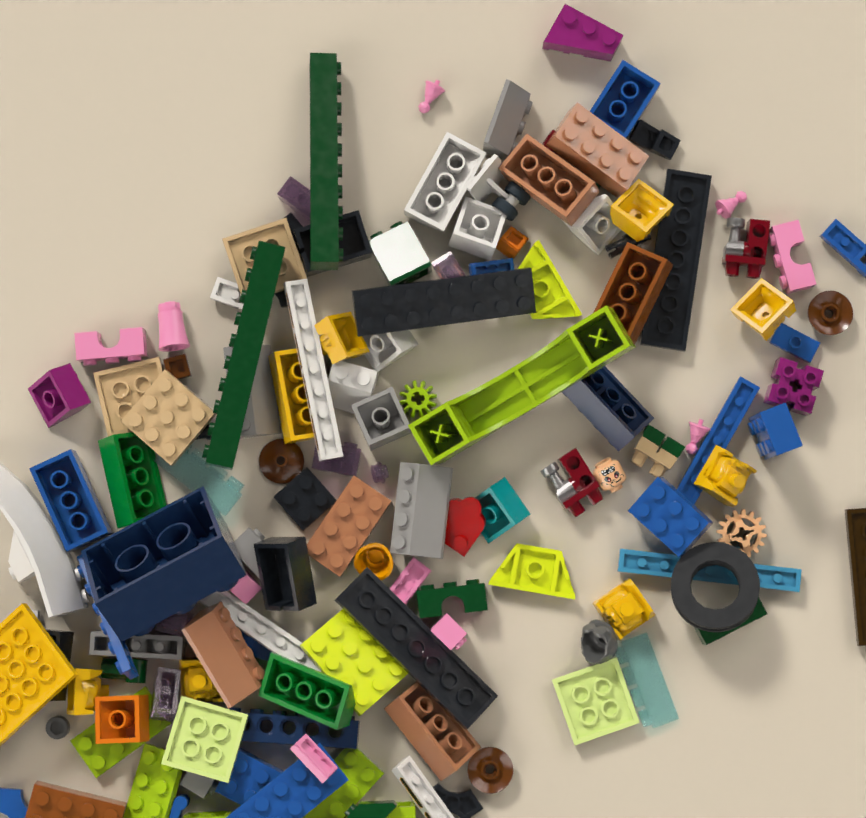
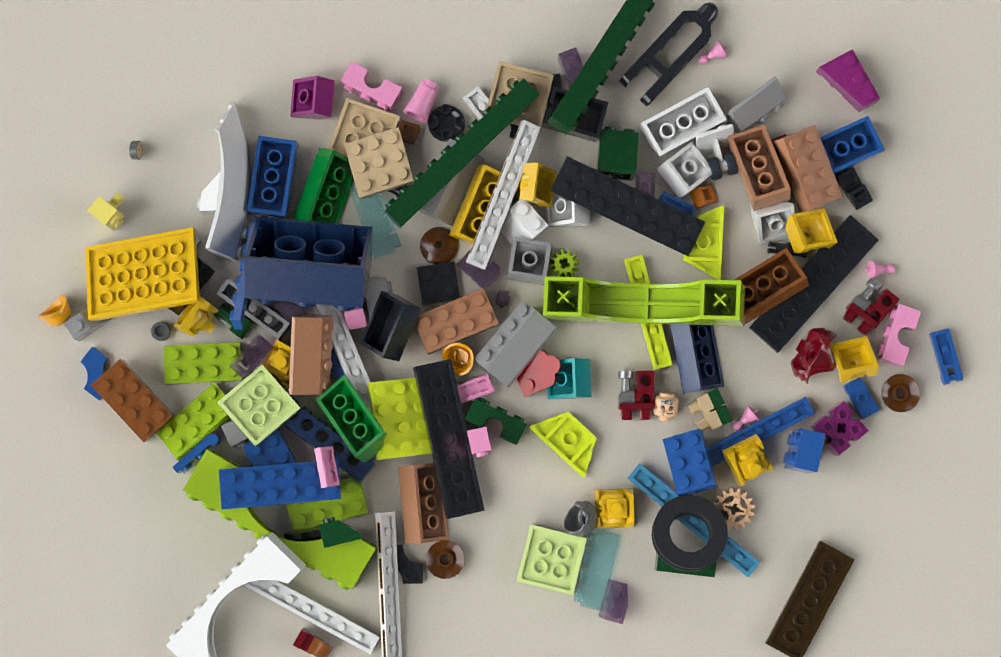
camera: 30 degrees right, 0 degrees up
orange slope [95,694,150,744] -> none
none -> black dish [427,104,465,142]
none -> clear purple slope [598,579,628,624]
none -> black piece [619,2,719,107]
none -> neon yellow plate [623,255,673,370]
none -> dark red piece [791,328,837,384]

